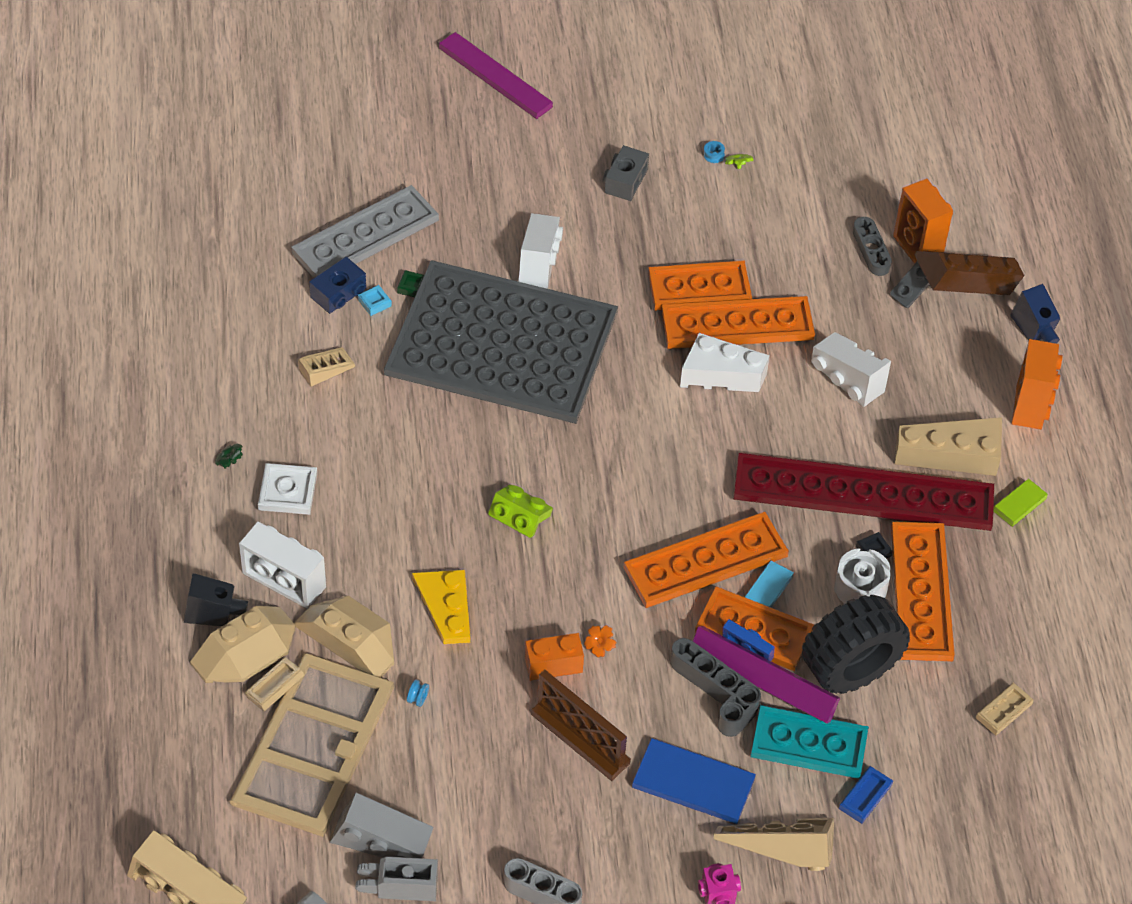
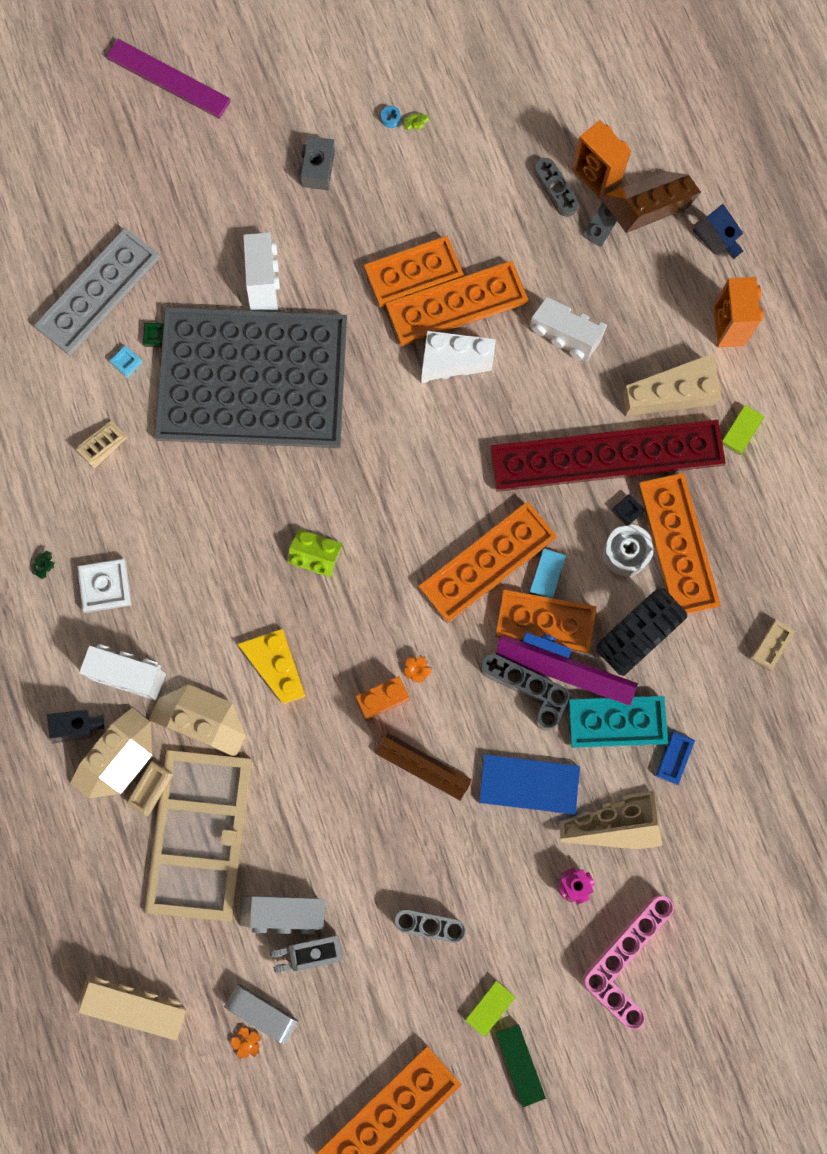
camera: 15 degrees left, 25 degrees up
dark blue brick [309,257,366,314] -> none
dark azure bush [407,679,429,707] -> none

